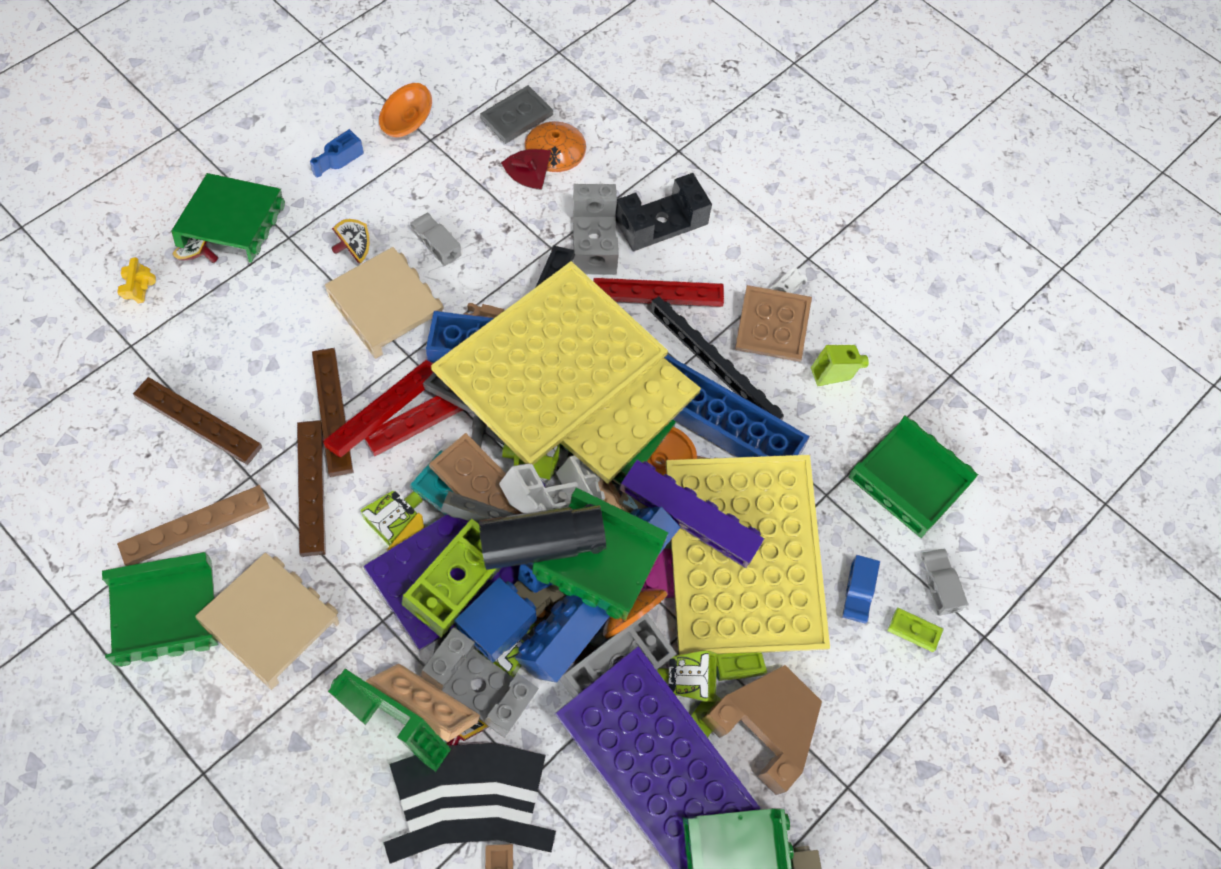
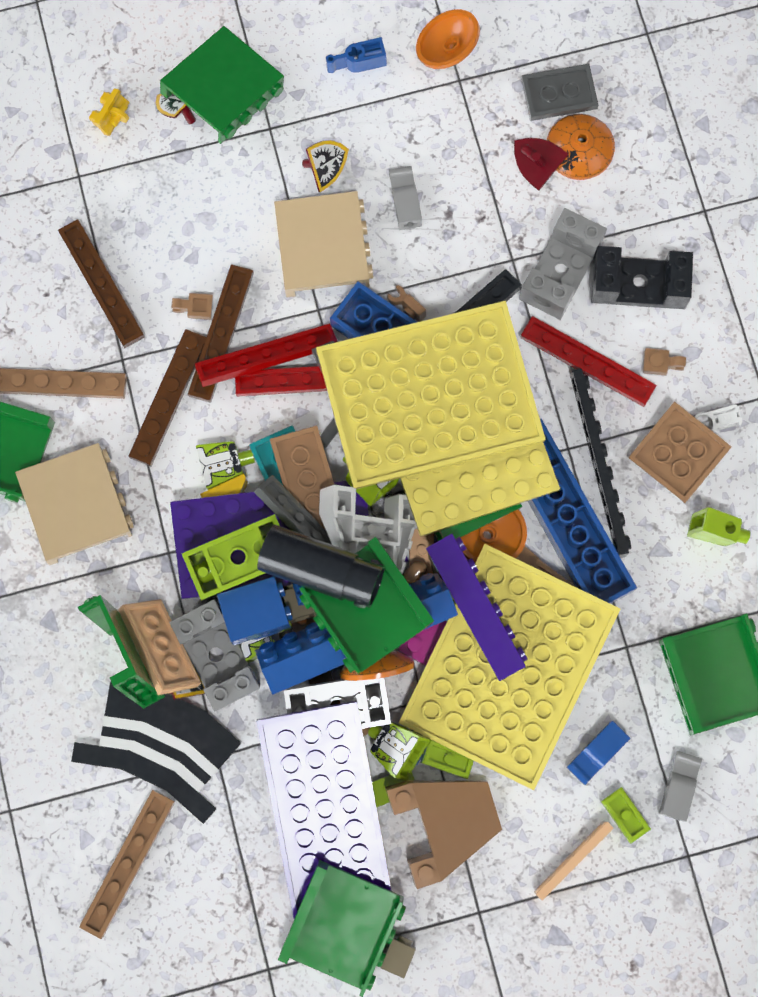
camera: 40 degrees right, 15 degrees up
none -> medium nougat plate [171,293,213,320]
none -> light nougat tile [534,821,614,901]
none -> medium nougat plate [643,348,686,376]

